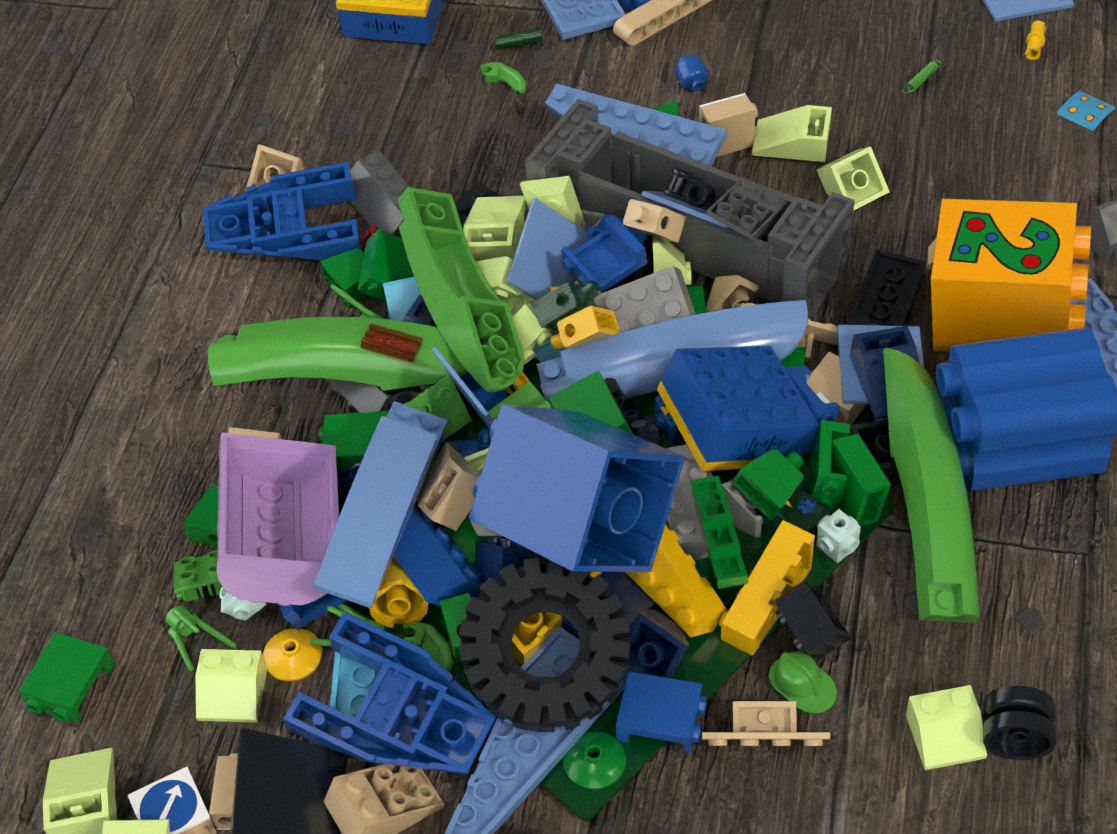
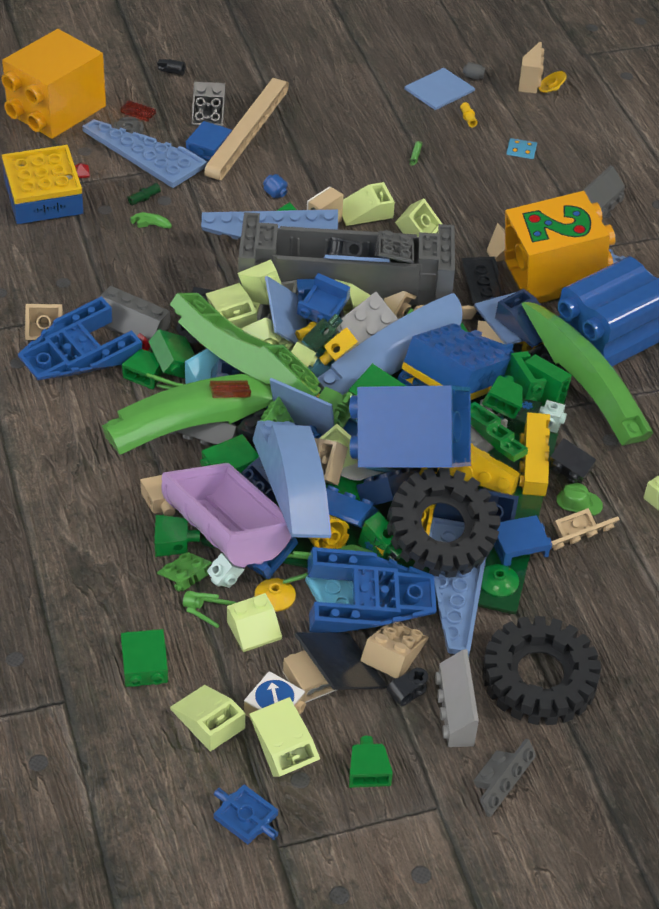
camera: 35 degrees left, 5 degrees down
tan torso [623,199,686,243] -> none

